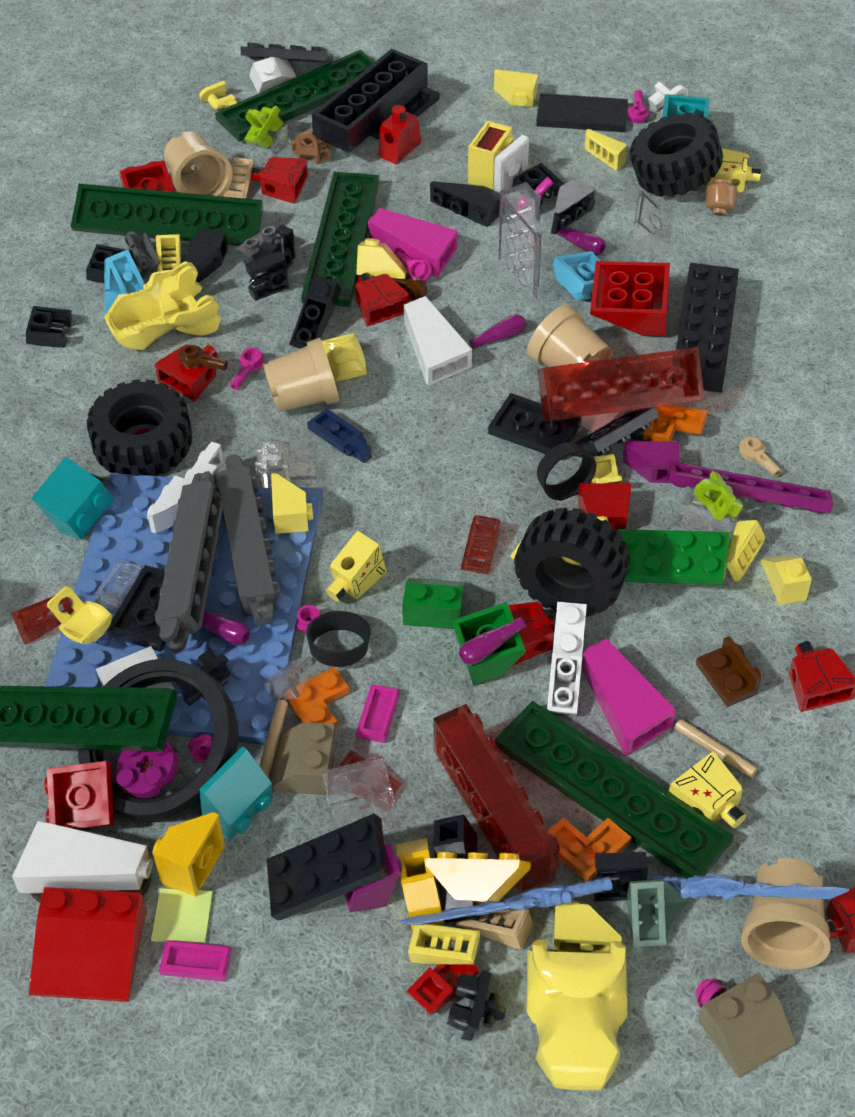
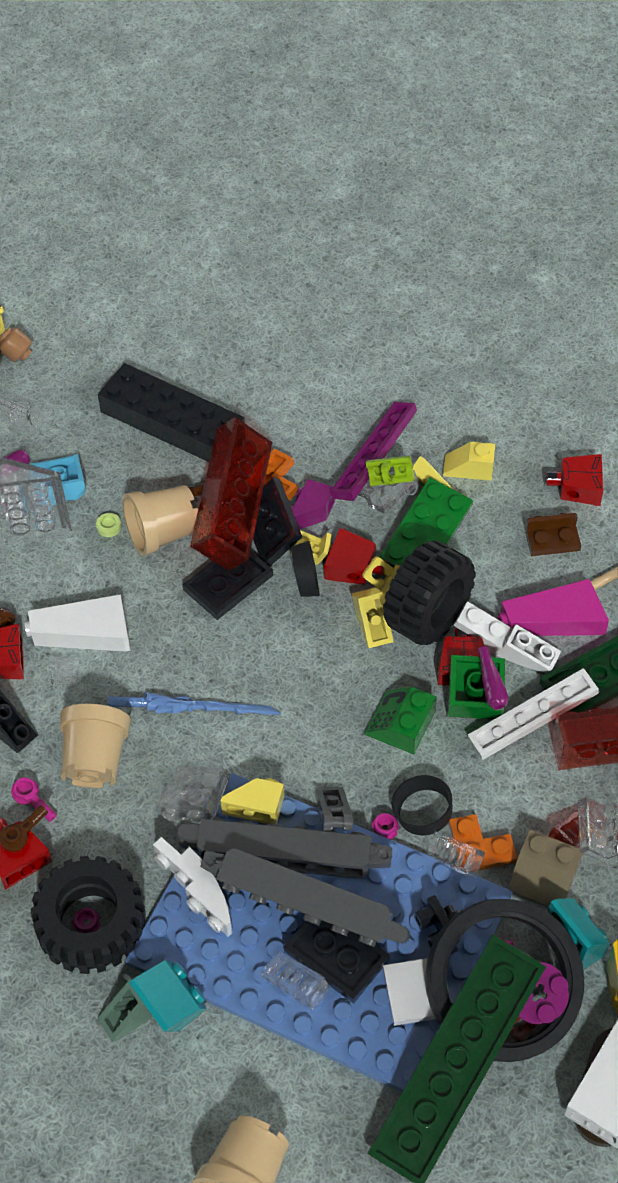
camera: 70 degrees left, 5 degrees up
clear red slope [12,596,74,645] -> none
plate [44,761,114,831] -> none
light yellow piece [47,586,112,644] -> none
magenta piece [202,611,250,646] -> none
tan bar [259,700,288,779] -> none
dark blue hinge [307,409,372,463] -> none
light yellow piece [322,333,367,382] -> none
light yellow torso [326,531,387,602] -> none
dark pink tile [356,684,400,743] -> none
clear red slope [461,515,501,575] -> none
magenta piece [469,314,526,348] -> none
red slope [590,261,670,336] -> none
tan plate [738,437,782,478] -> none
none -> medium blue sword [108,692,281,715]
none -> dark grey plate [315,787,353,831]
none -> white plate [468,668,599,760]

